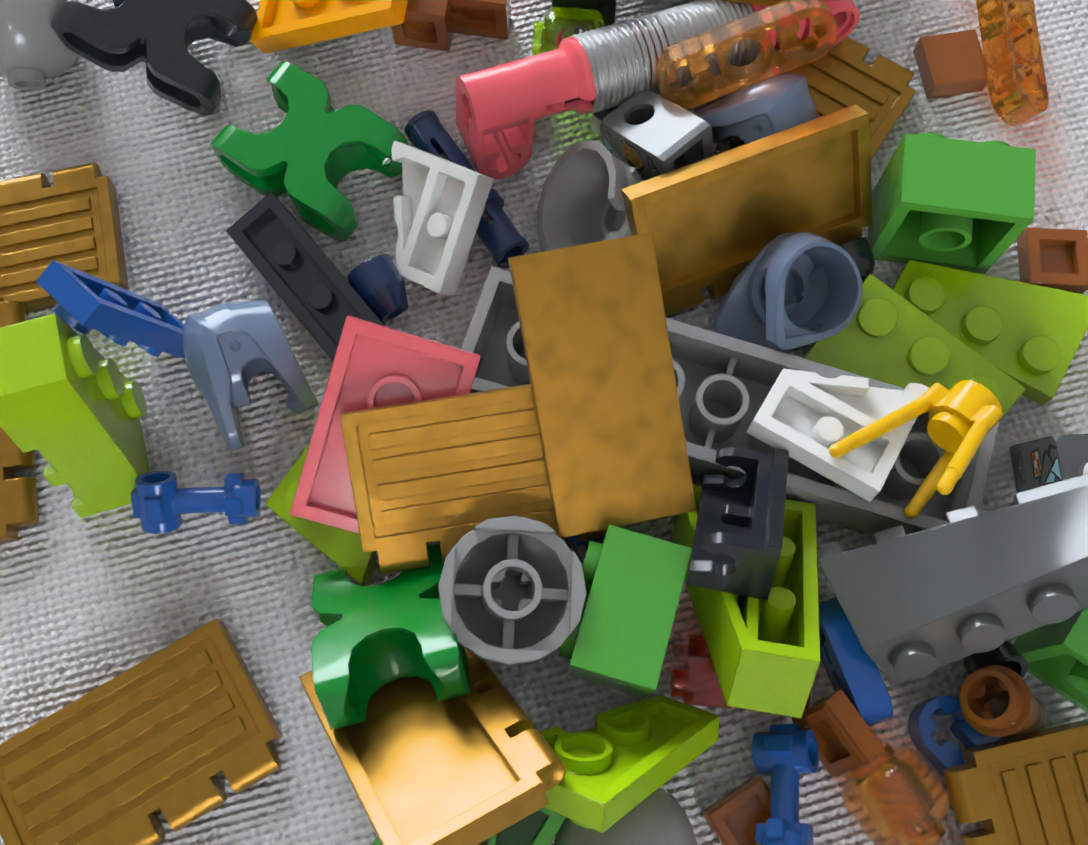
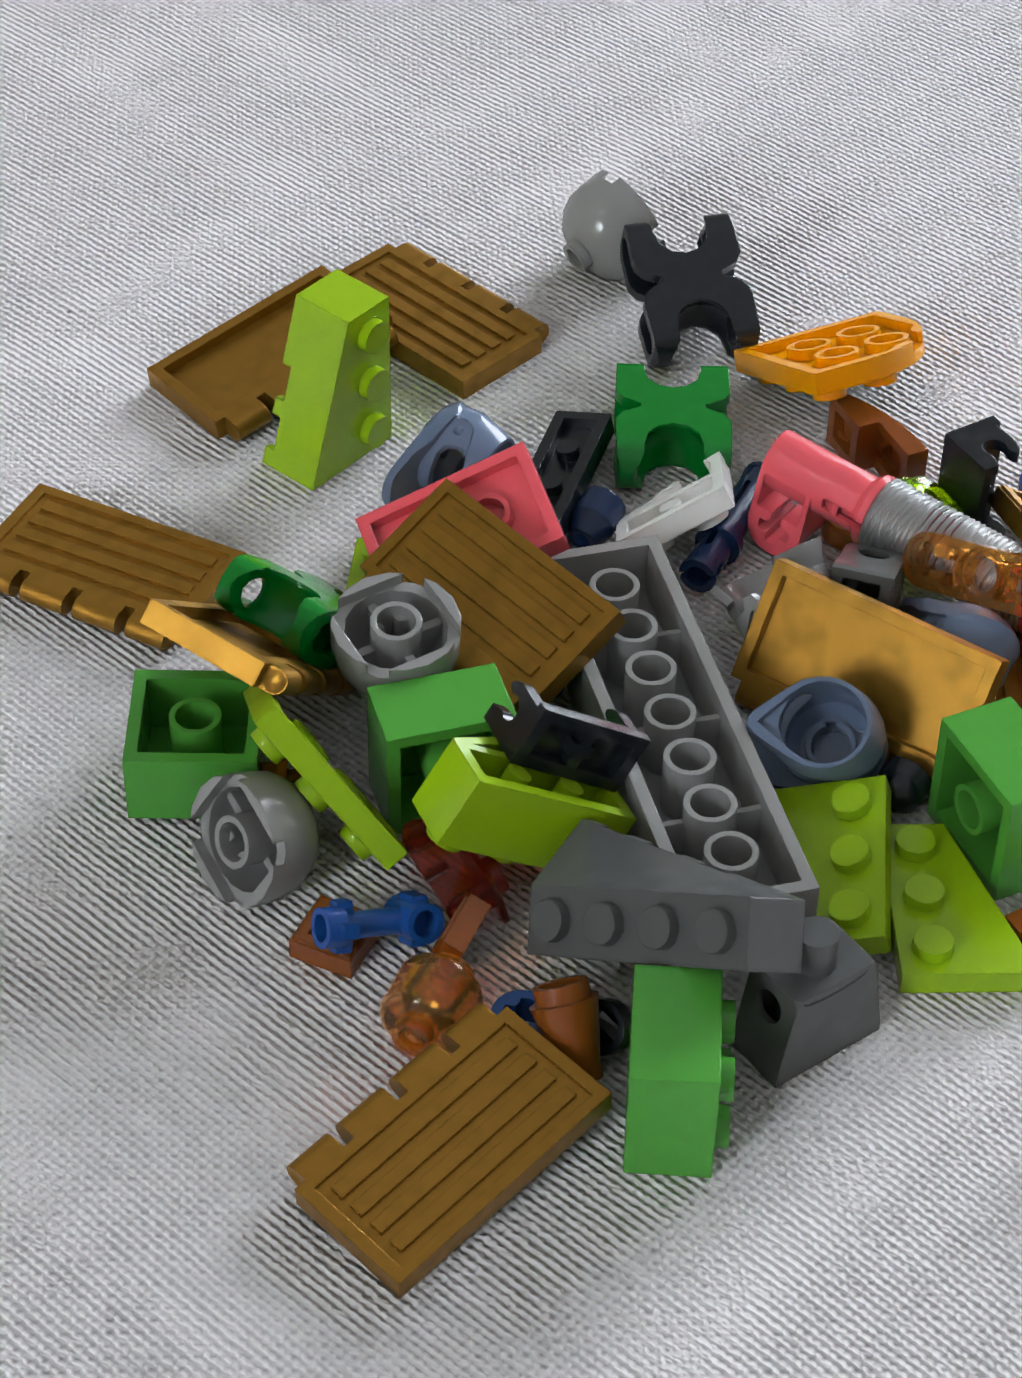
camera: 55 degrees right, 30 degrees down
blue plate [35,260,185,359] -> none
blue bar [131,471,261,534] -> none
pearl gold tile [508,232,697,538] -> none
white wing [746,369,929,502] -> none
blue beam [819,597,893,727] -> none
yellow plant [829,380,1003,519] -> none

